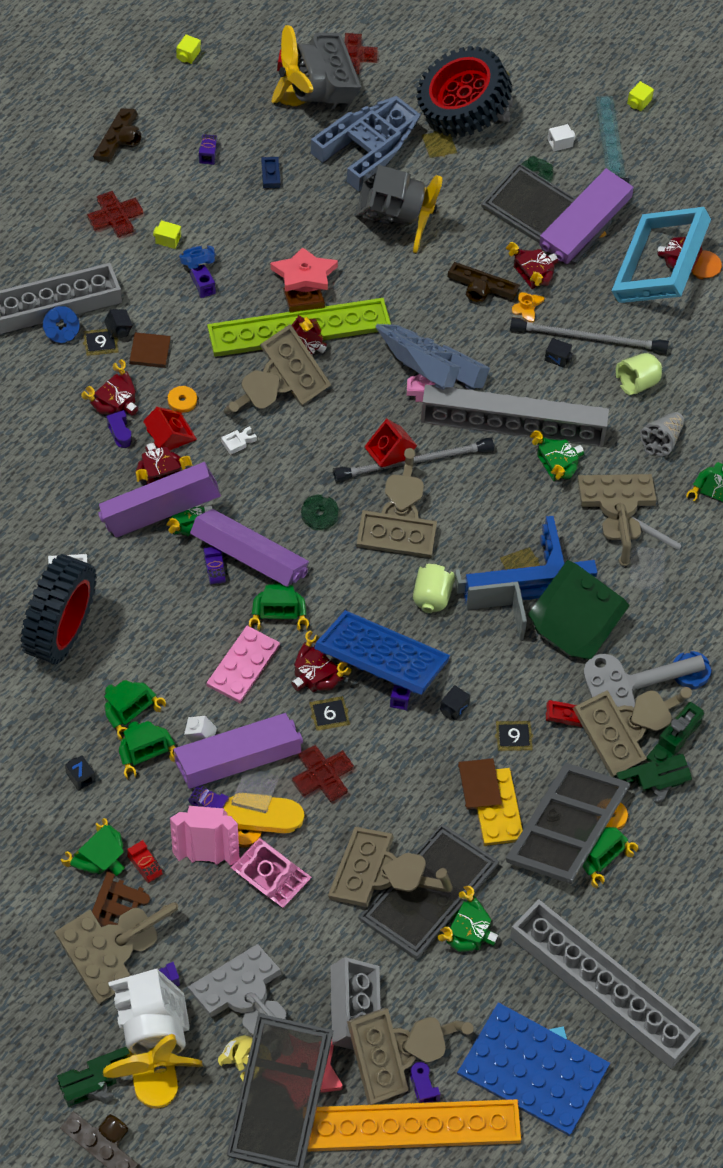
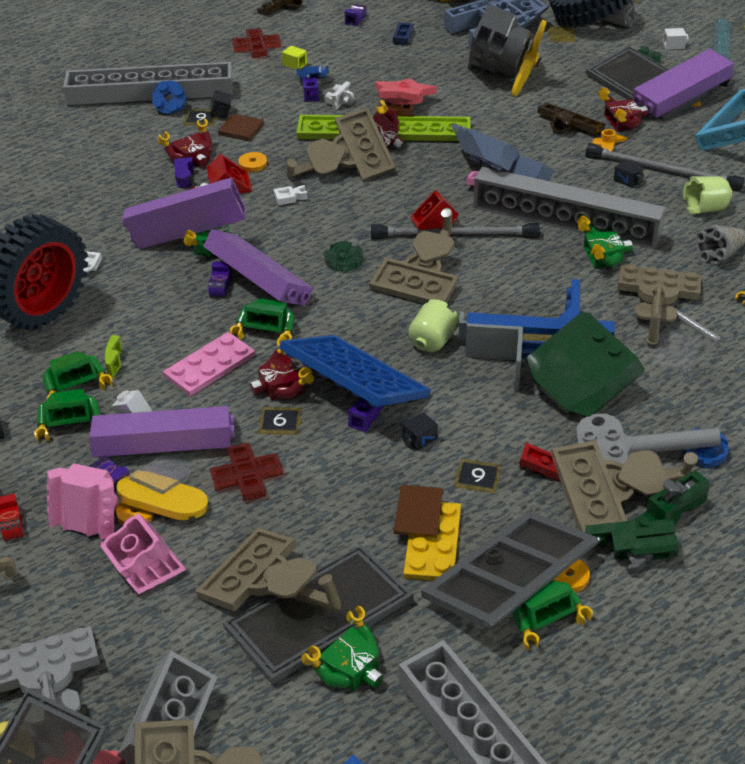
camera: 20 degrees right, 15 degrees down
none -> lime slope [105,335,123,379]
none -> white hips [325,82,355,110]

